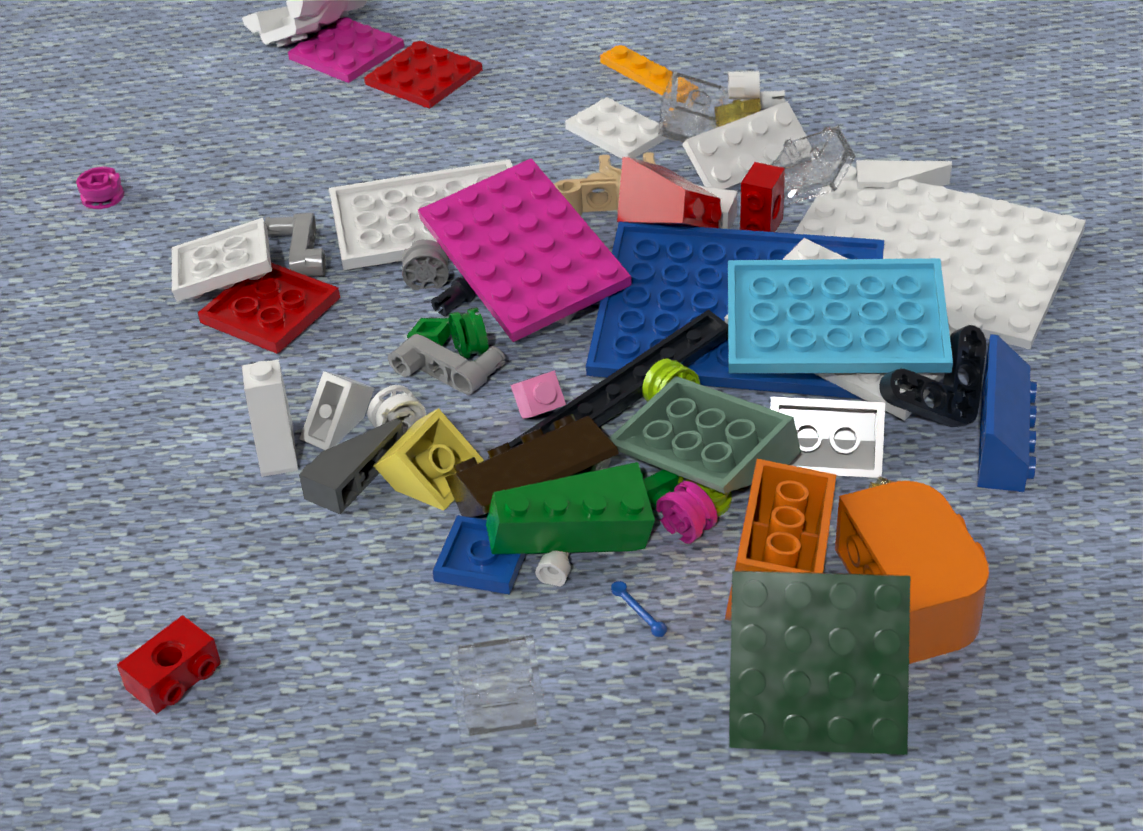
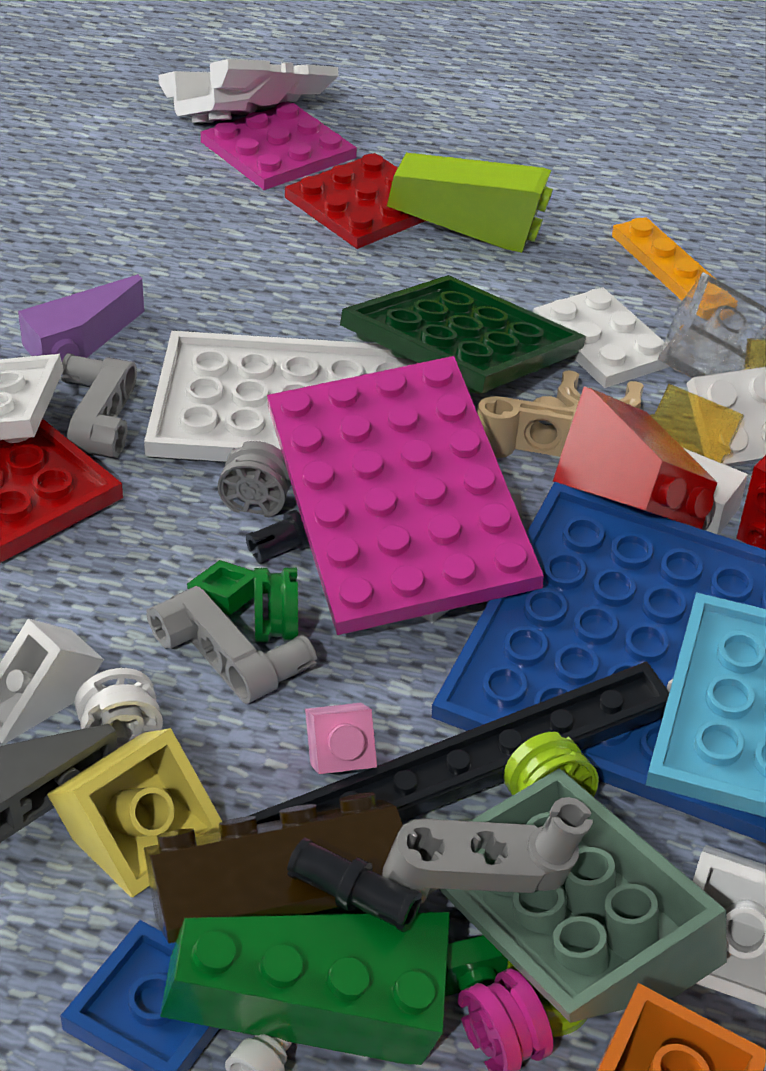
camera: 10 degrees right, 0 degrees up
none -> medium lavender slope [18,274,144,362]
none -> black pin [287,838,422,932]
none -> dark green plate [340,275,586,394]
none -> light grey beam [382,797,593,903]
none -> lime slope [387,152,553,253]
none -> clear yellow piece [650,384,745,463]

